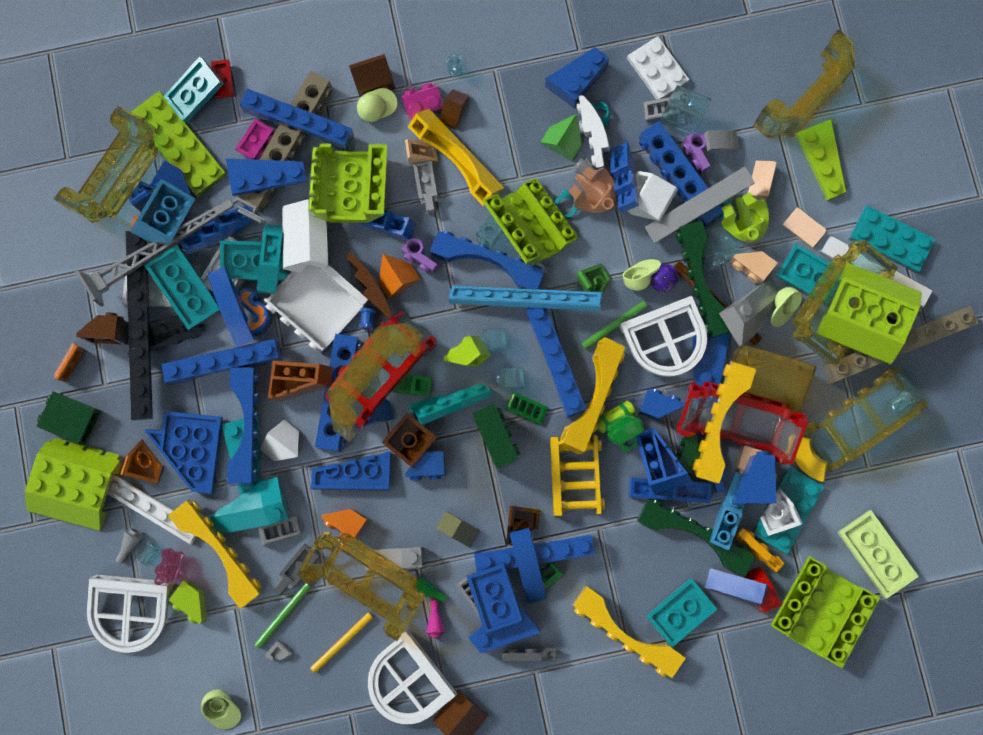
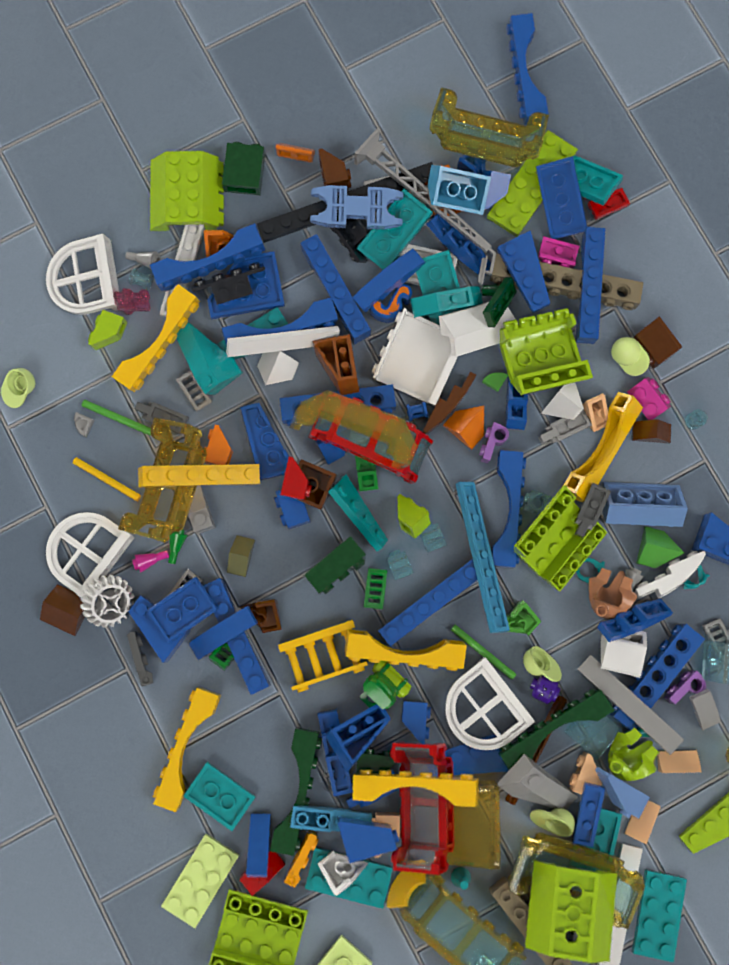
camera: 65 degrees right, 0 degrees up
none -> white gear [80,574,135,628]
none -> yellow arch [138,464,260,488]
none -> blue arch [150,224,265,291]
none -> yellowish green plate [161,833,239,928]
none -> black bracket [191,262,265,305]
none -> white tile [226,326,340,357]
none -> red slope [280,456,312,501]
none -> medium blue piece [310,185,404,229]
none -> teal cone [451,867,471,890]
none -> dark green piece [482,277,517,328]
none -> bright green tile [482,372,508,392]
none -> blue arch [506,13,548,125]
none -> blue tile [536,156,587,239]
none -> white slope [541,383,584,420]
none -> blue tile [572,782,605,848]
none -> dark grey hinge [575,483,611,538]
none -> medium blue slope [595,767,650,819]
none -> medium blue slope [603,482,688,527]

